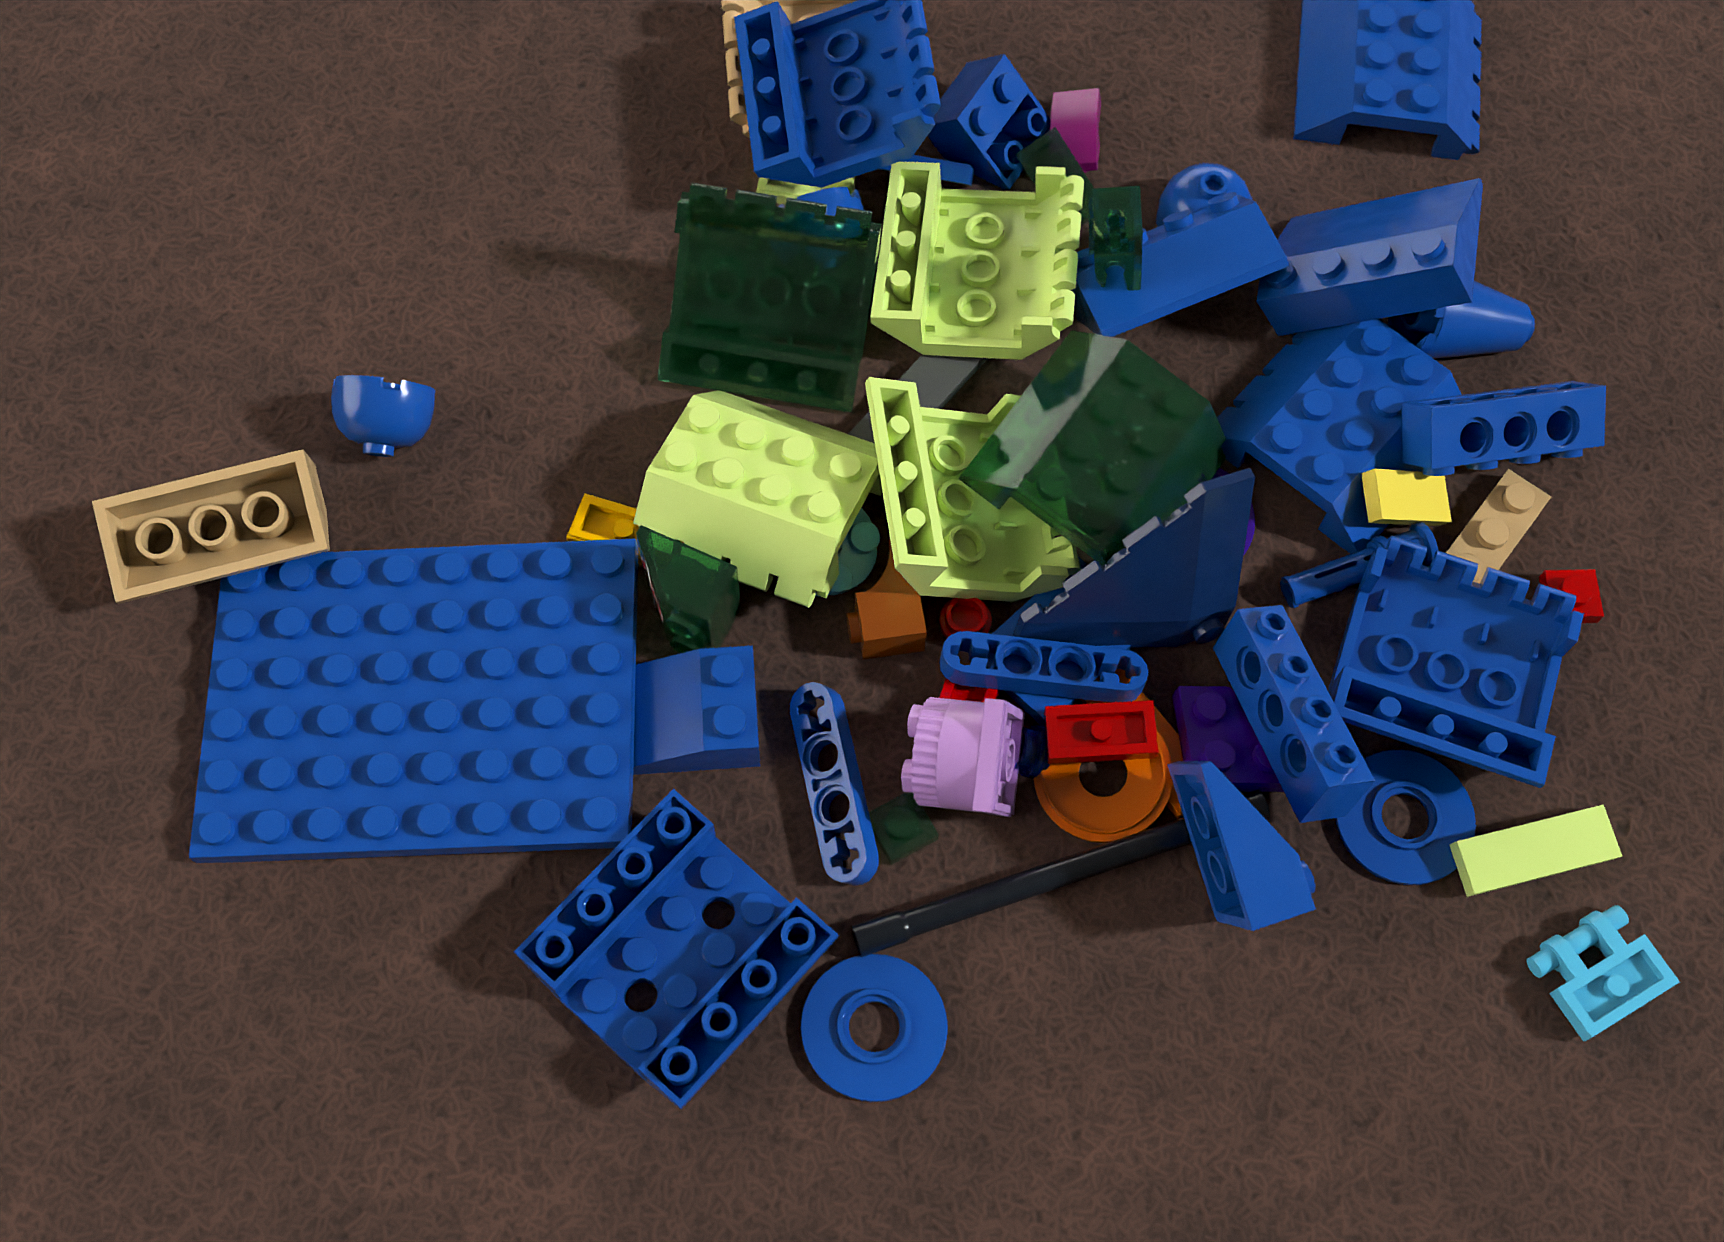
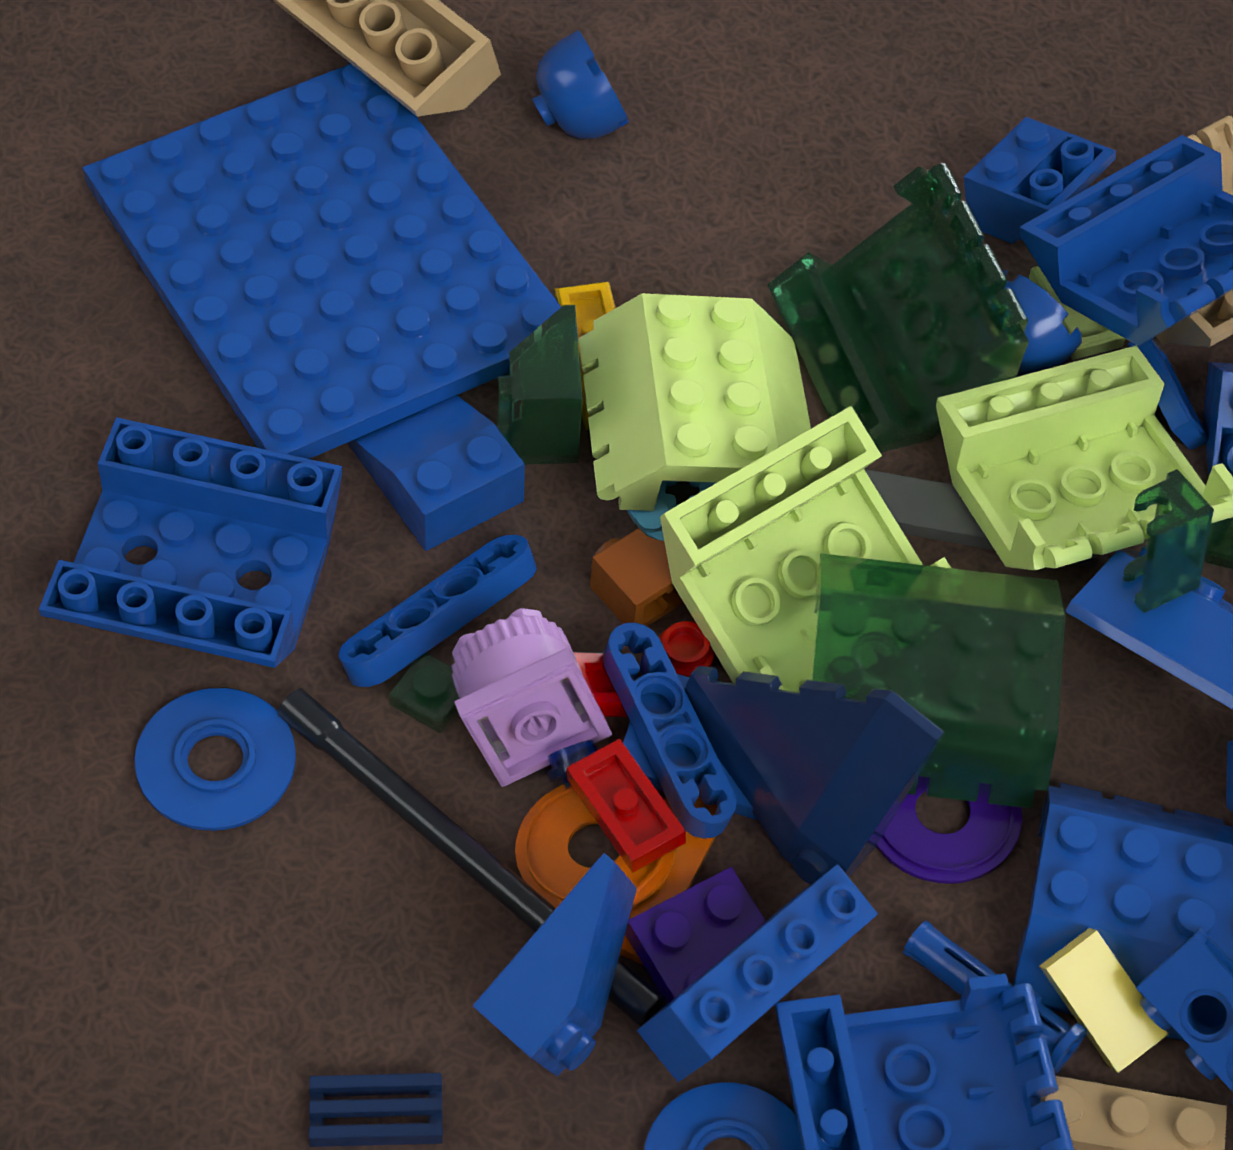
camera: 60 degrees right, 10 degrees down
none -> dark blue tile [309,1073,443,1147]
none -> blue slope [964,117,1116,244]

